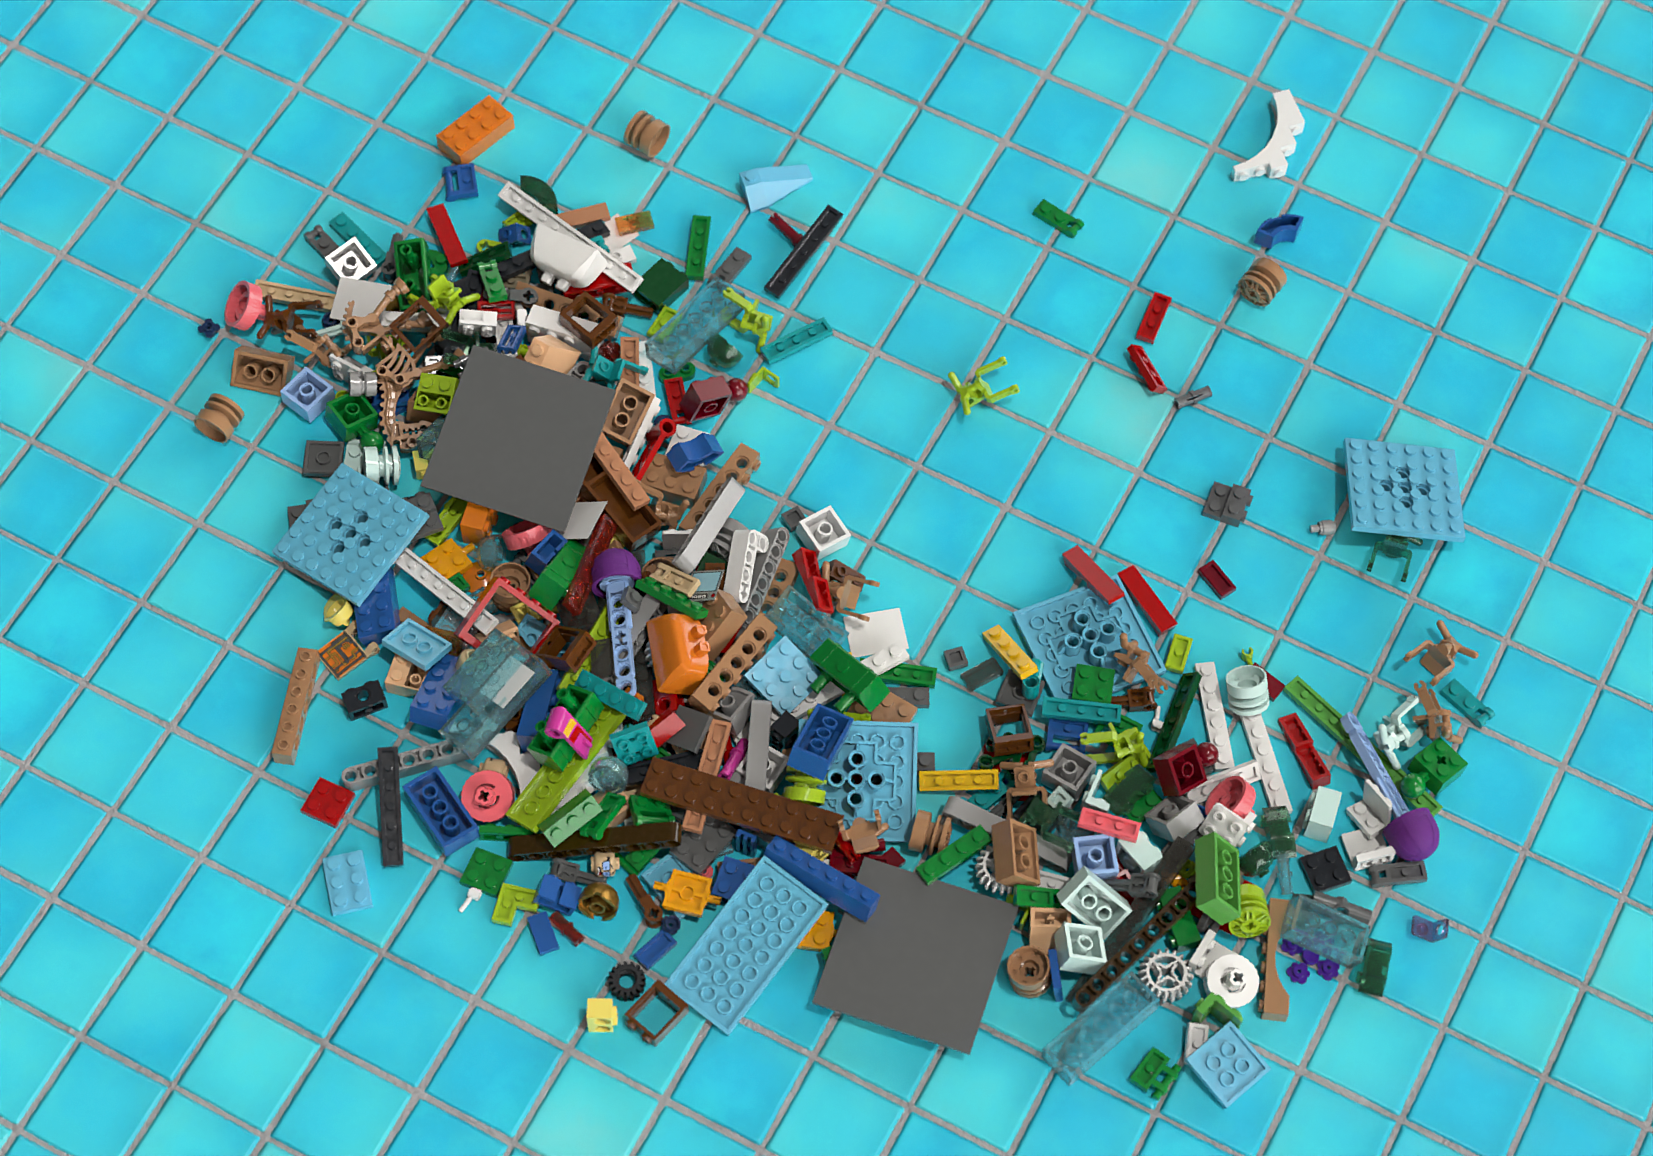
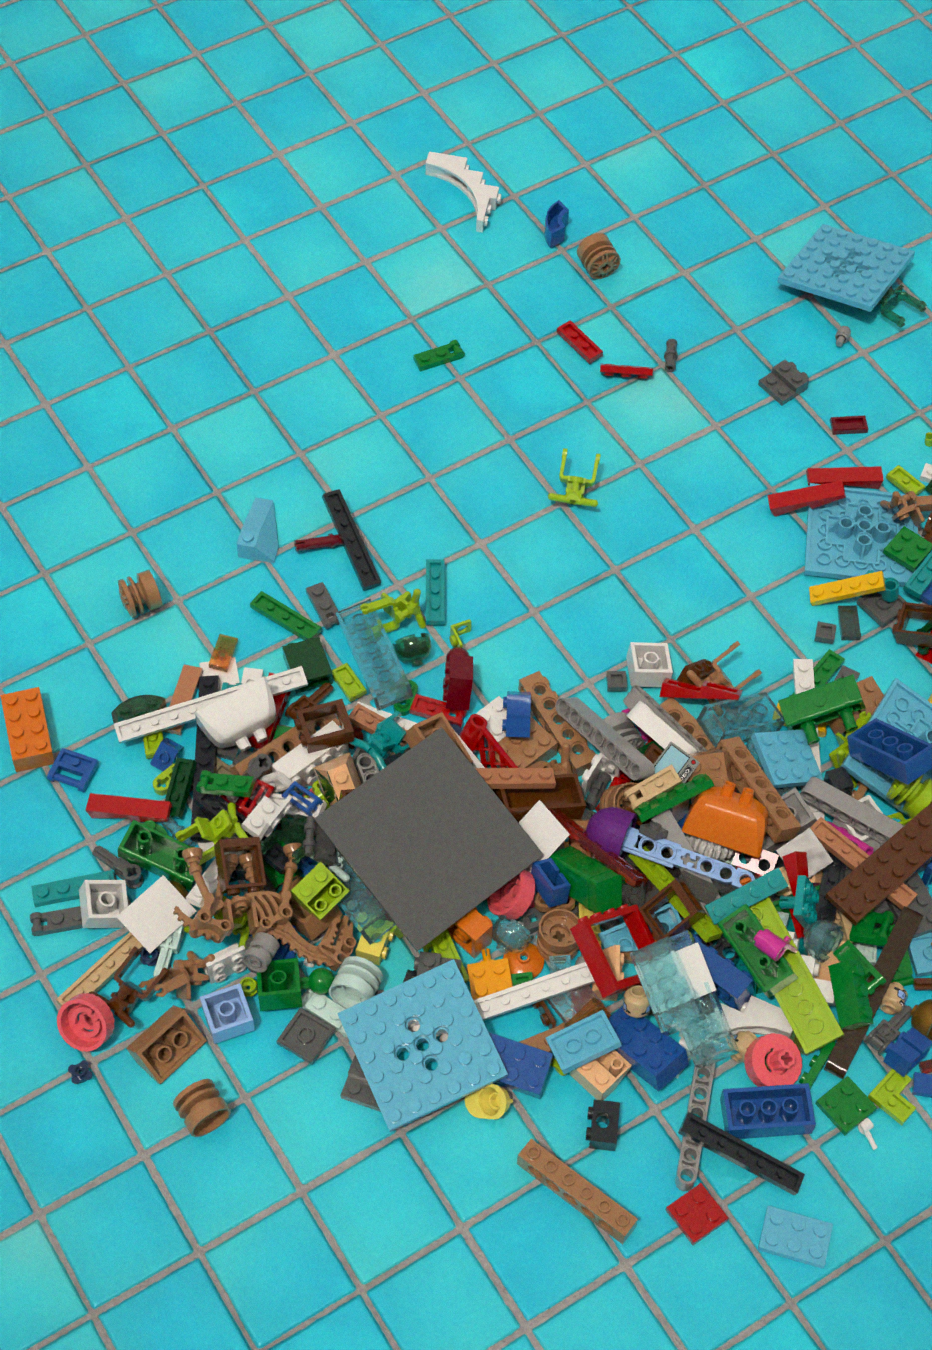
camera: 60 degrees left, 5 degrees down
flag [318,620,380,681] -> none
white sticker [843,608,909,657] -> none

